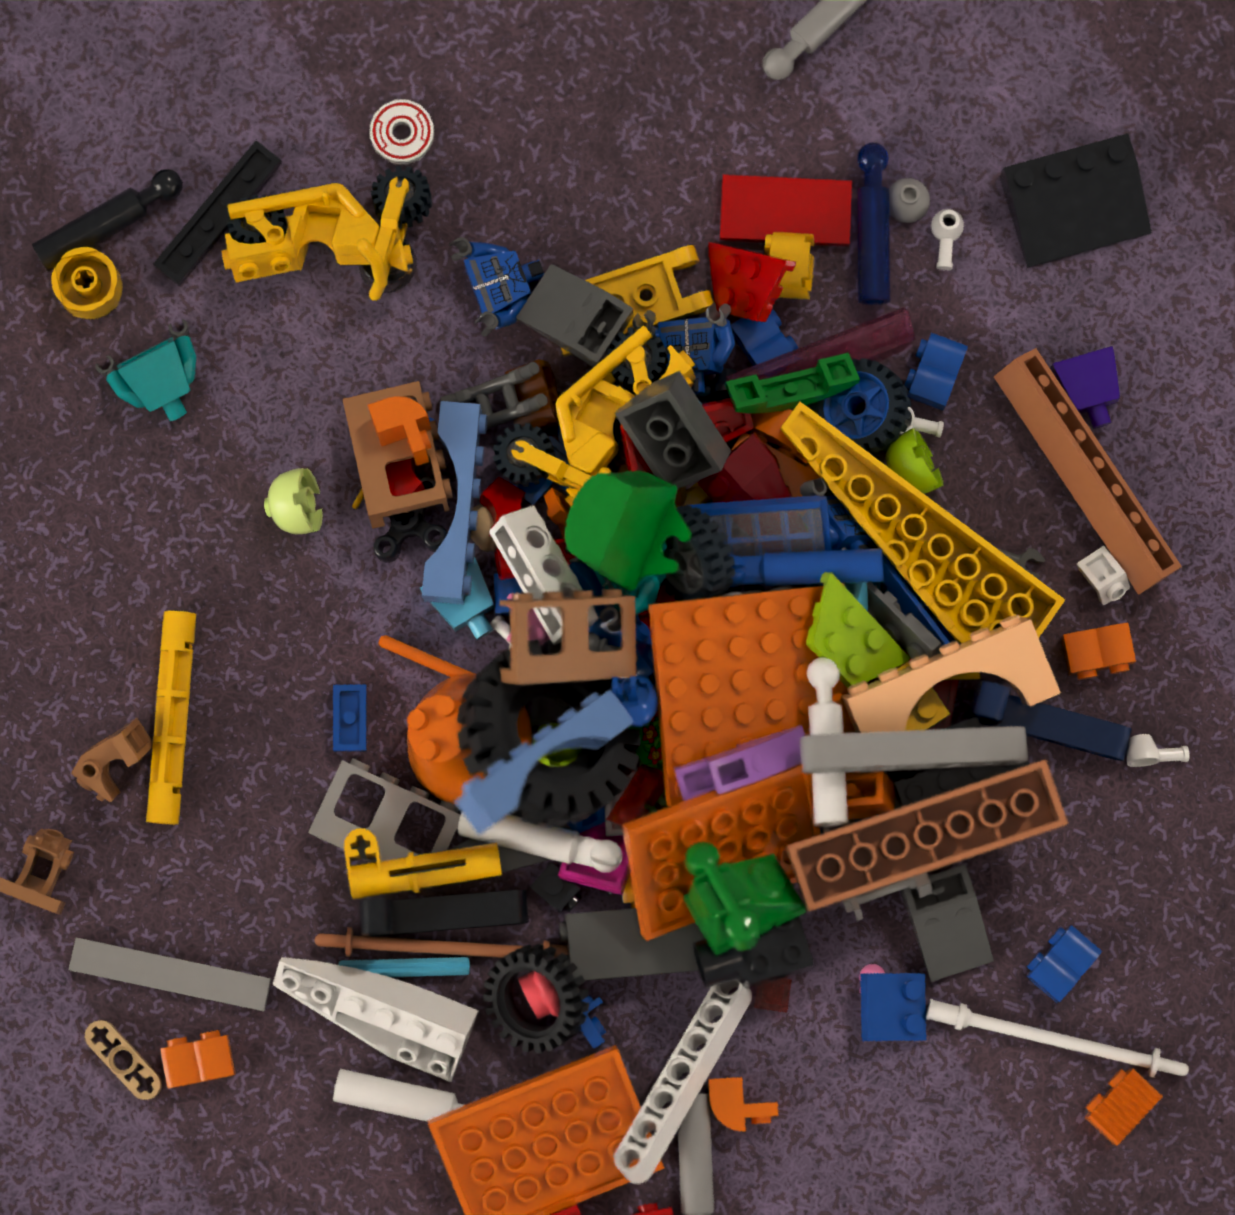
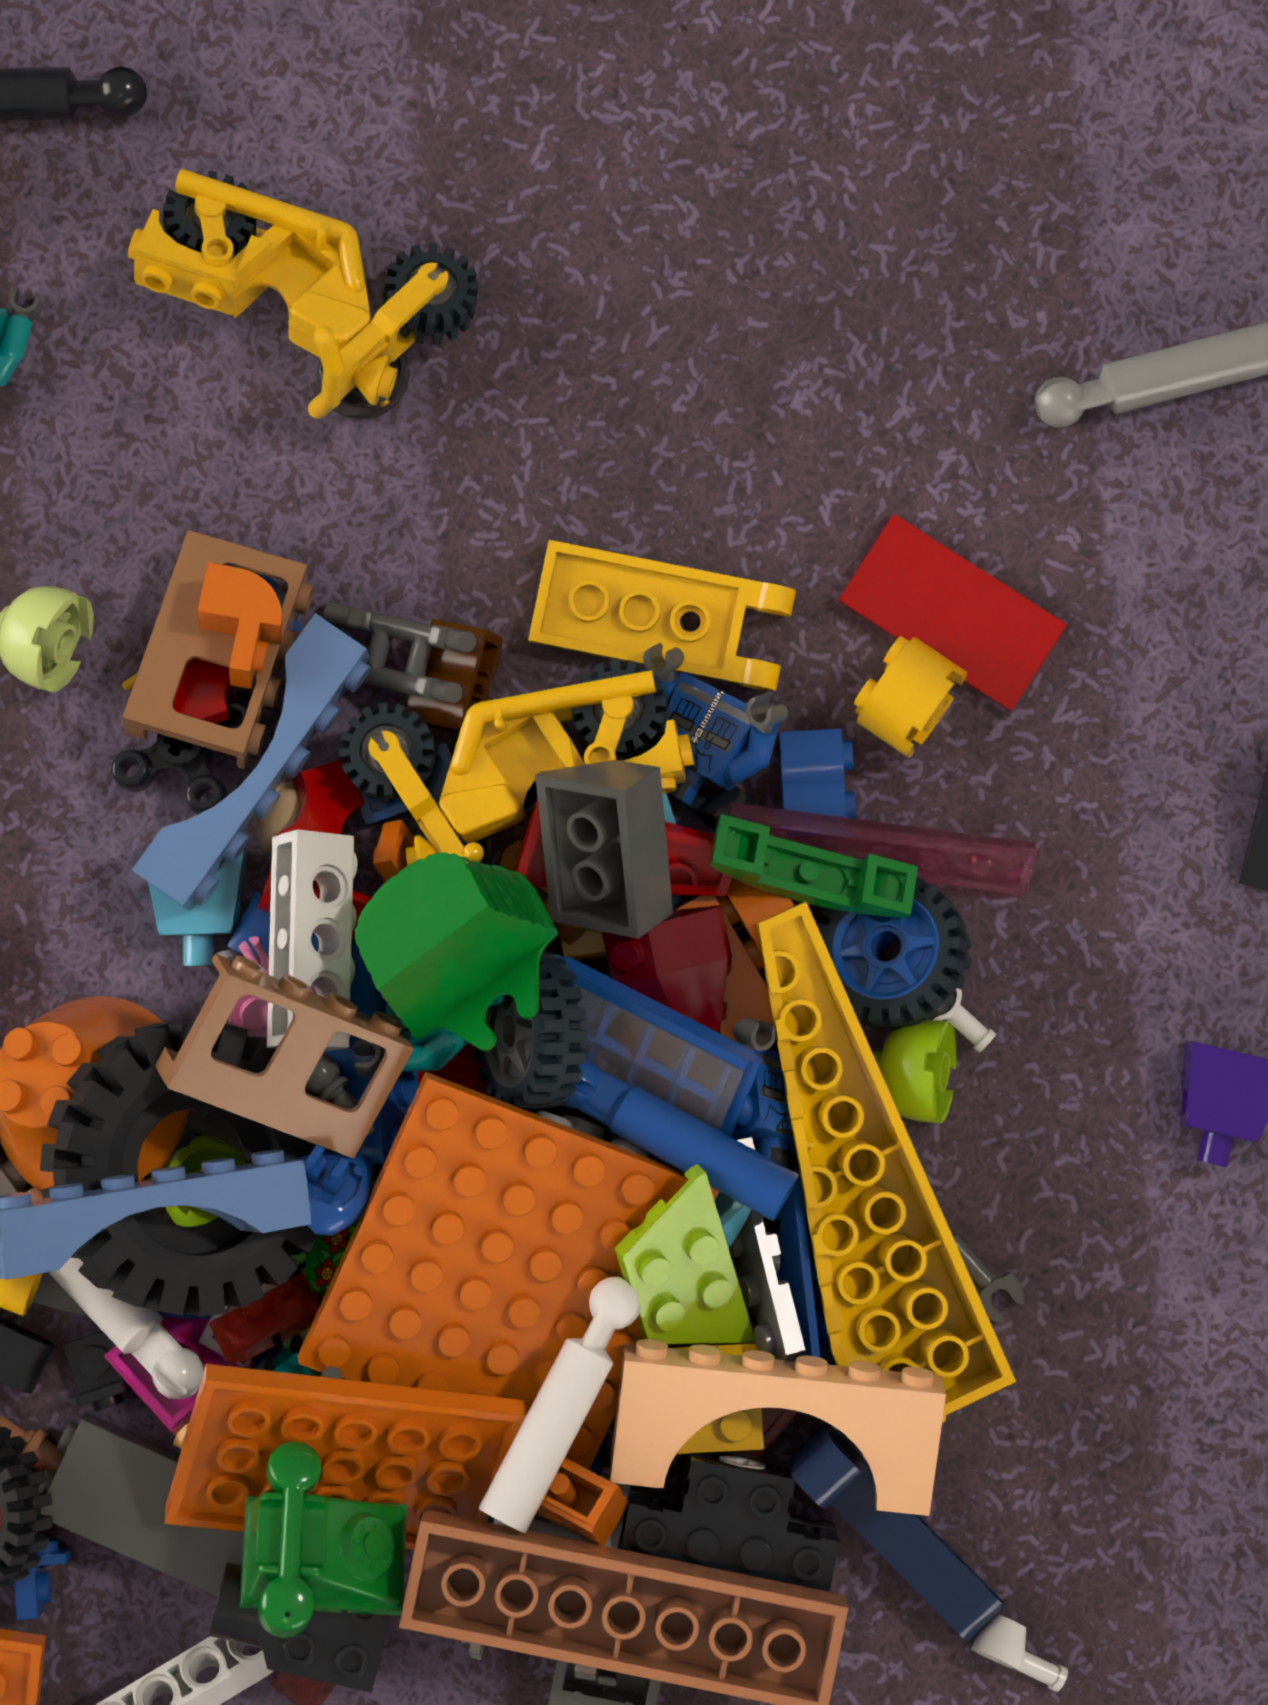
camera: 30 degrees right, 5 degrees up
black plate [153,140,282,287] -> none
white tile [370,100,434,164] -> none
orange bar [378,635,475,677] -> none
torso [449,237,544,337] -> none
dark grey slope [516,264,634,367] -> none
medium lavender slope [674,725,805,801] -> none
red wing [708,242,796,322] -> none
light grey beam [800,727,1029,774] -> none
clear blue piece [857,142,891,305] -> none
light grey brick [885,178,930,223] -> none
blue brick [904,333,968,411] -> none
white bar [931,209,964,270] -> none
nougat brick [994,348,1182,595] -> none
orange brick [1061,623,1136,680] -> none
white bracket [1077,546,1130,605] -> none

